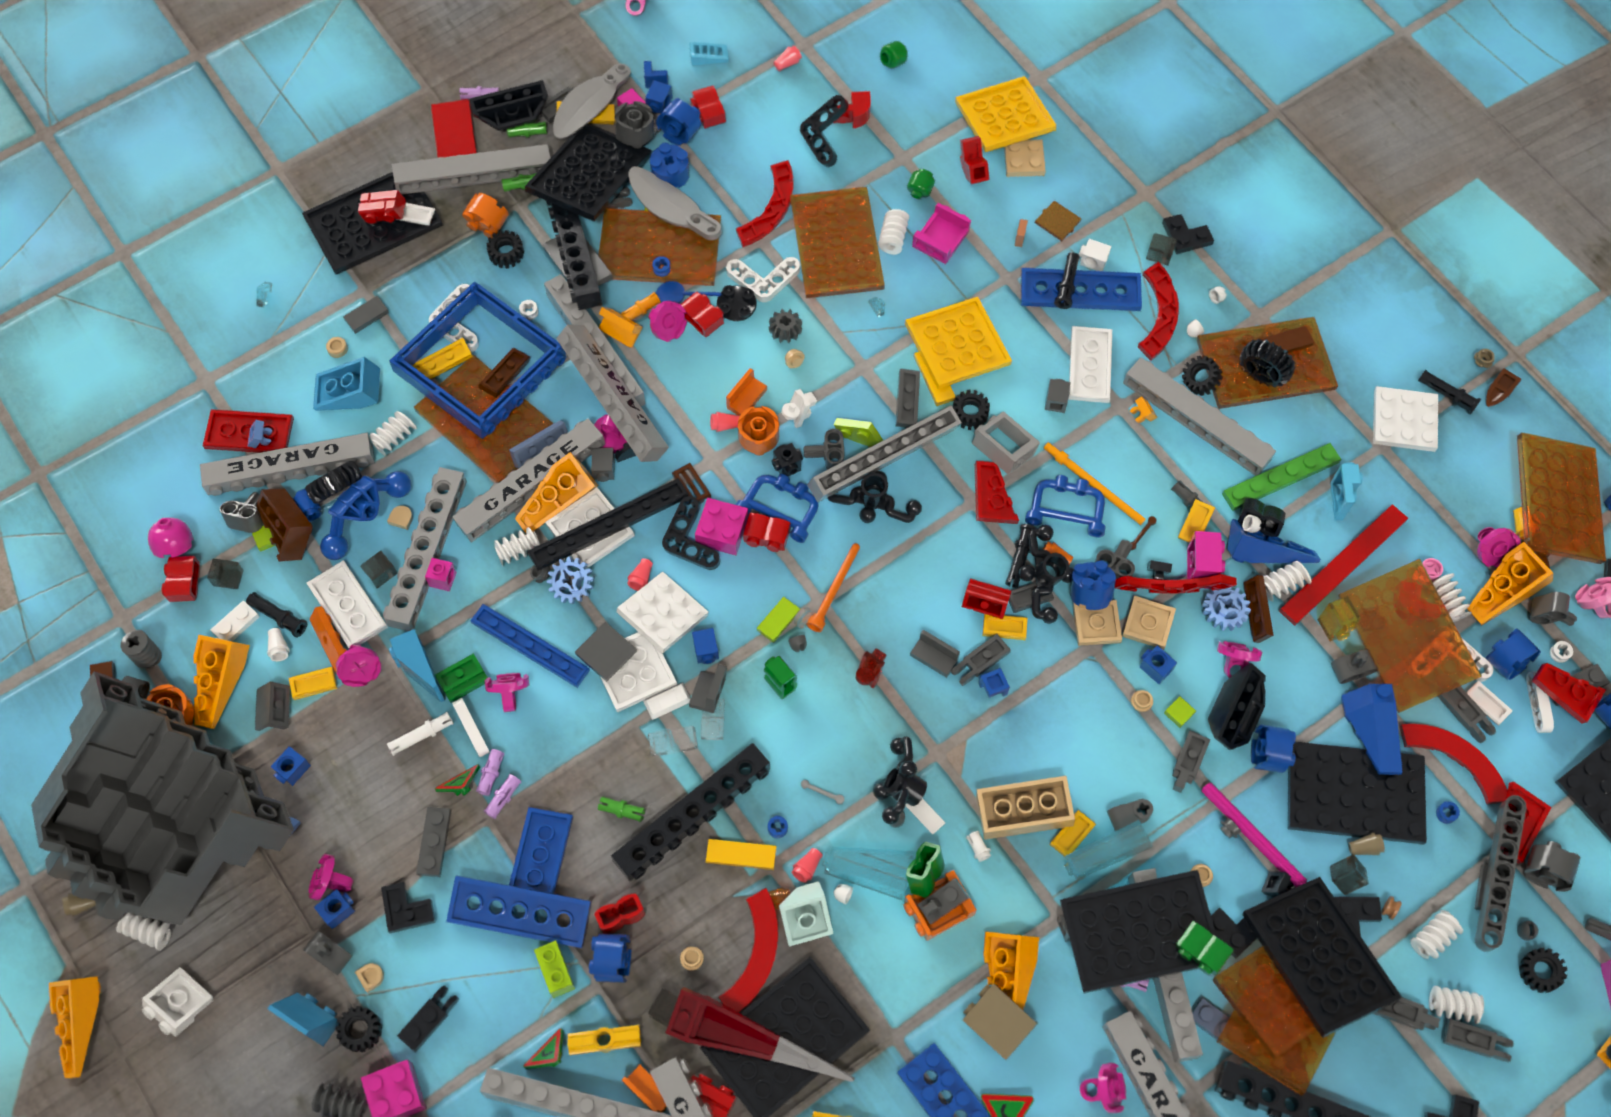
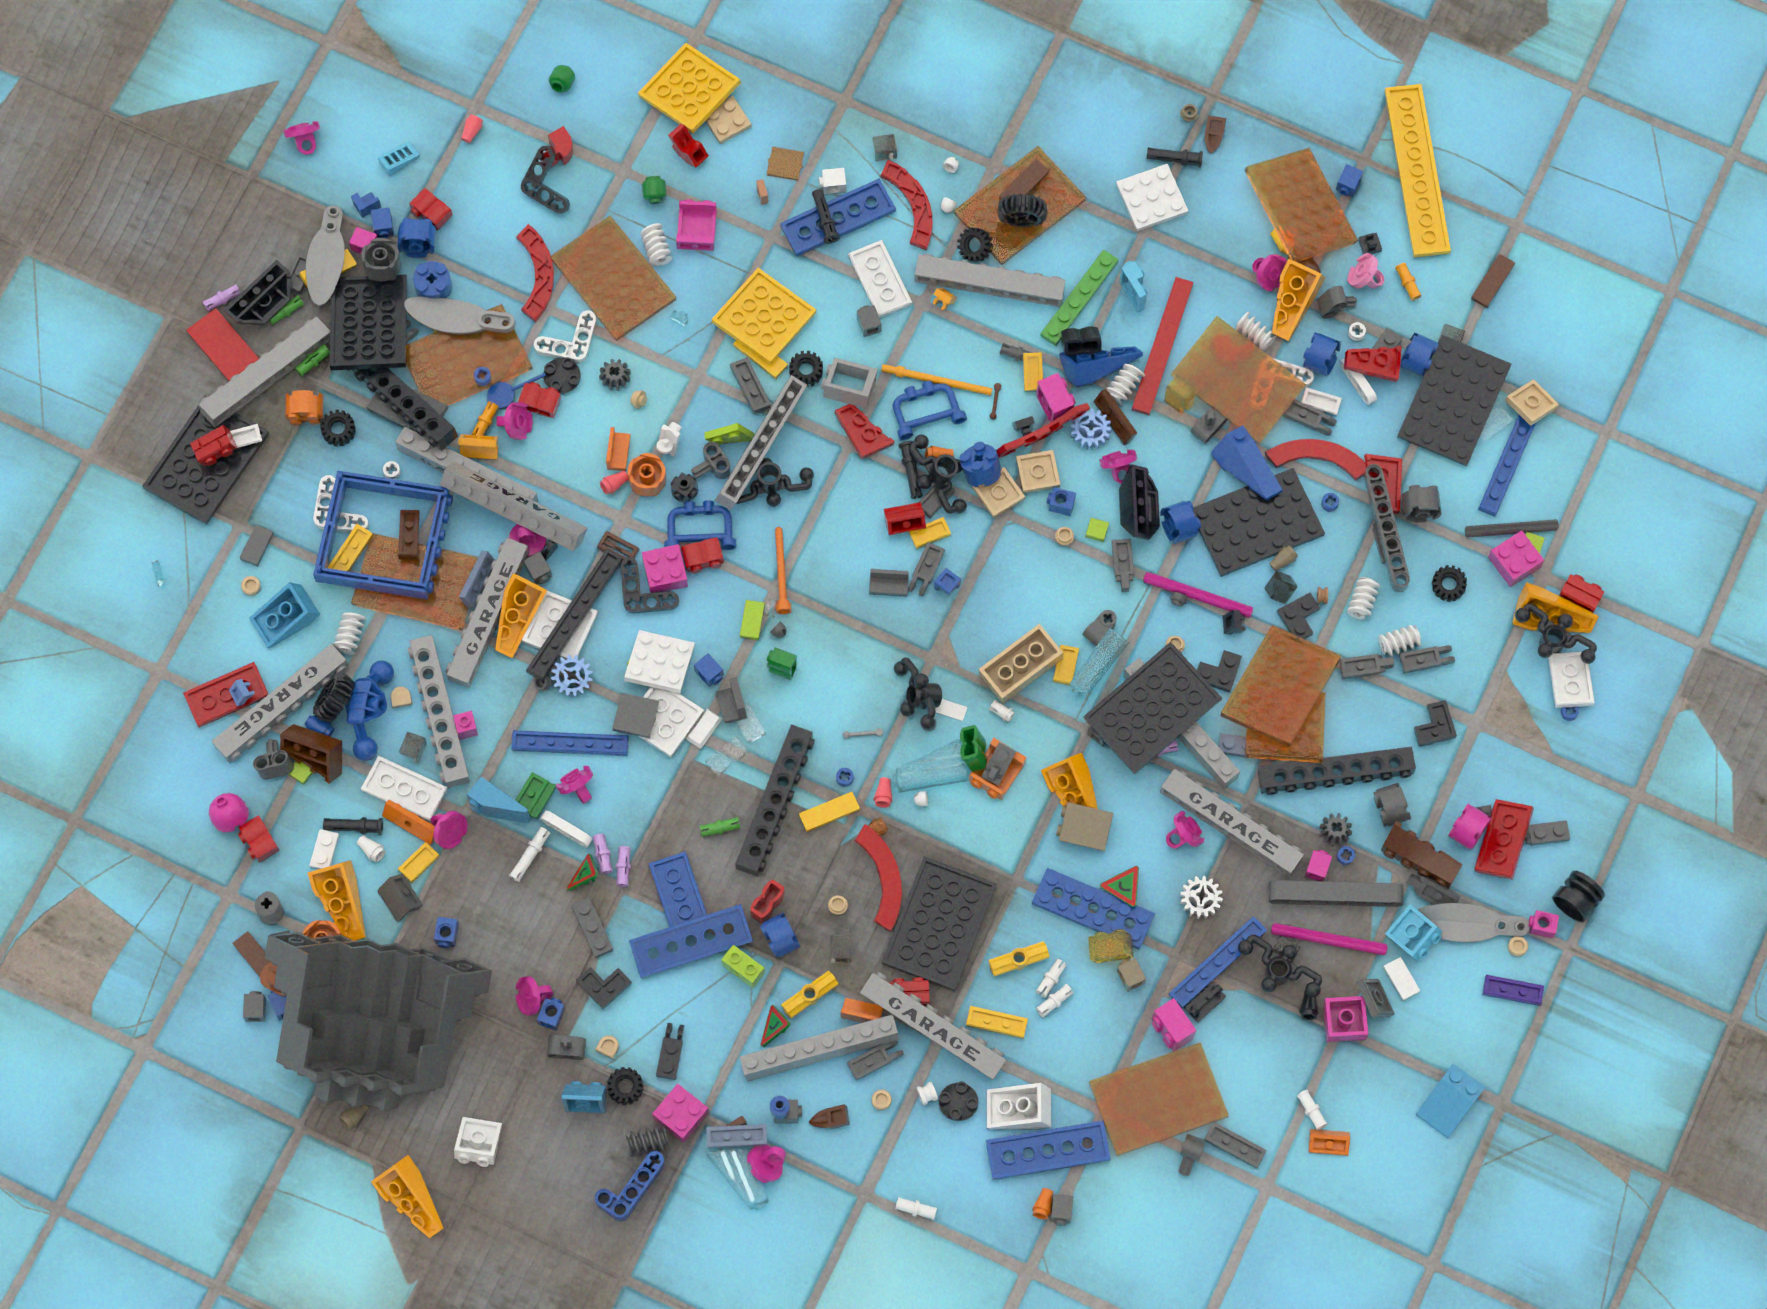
camera: 30 degrees left, 5 degrees up
white piece [116,913,171,950] -> none
clear smoke panel [207,558,244,589] -> none
white piece [494,527,540,567] -> none
coral cone [627,559,653,591] -> none
dark red plate [665,987,855,1082] -> none
light aqua slope [779,881,833,947] -> none
clear red hips [855,648,887,689] -> none
dark grey beam [1094,540,1135,579] -> none
black plate [1162,214,1214,254] -> none
green brick [1176,921,1233,976] -> none
white hinge [1242,515,1262,533] -> none
black plate [1242,877,1402,1038] -> none
bright pink wheel [1415,558,1443,586] -> none
dark grey hinge [1517,921,1539,941] -> none
none -> dark grey brick [243,991,266,1022]

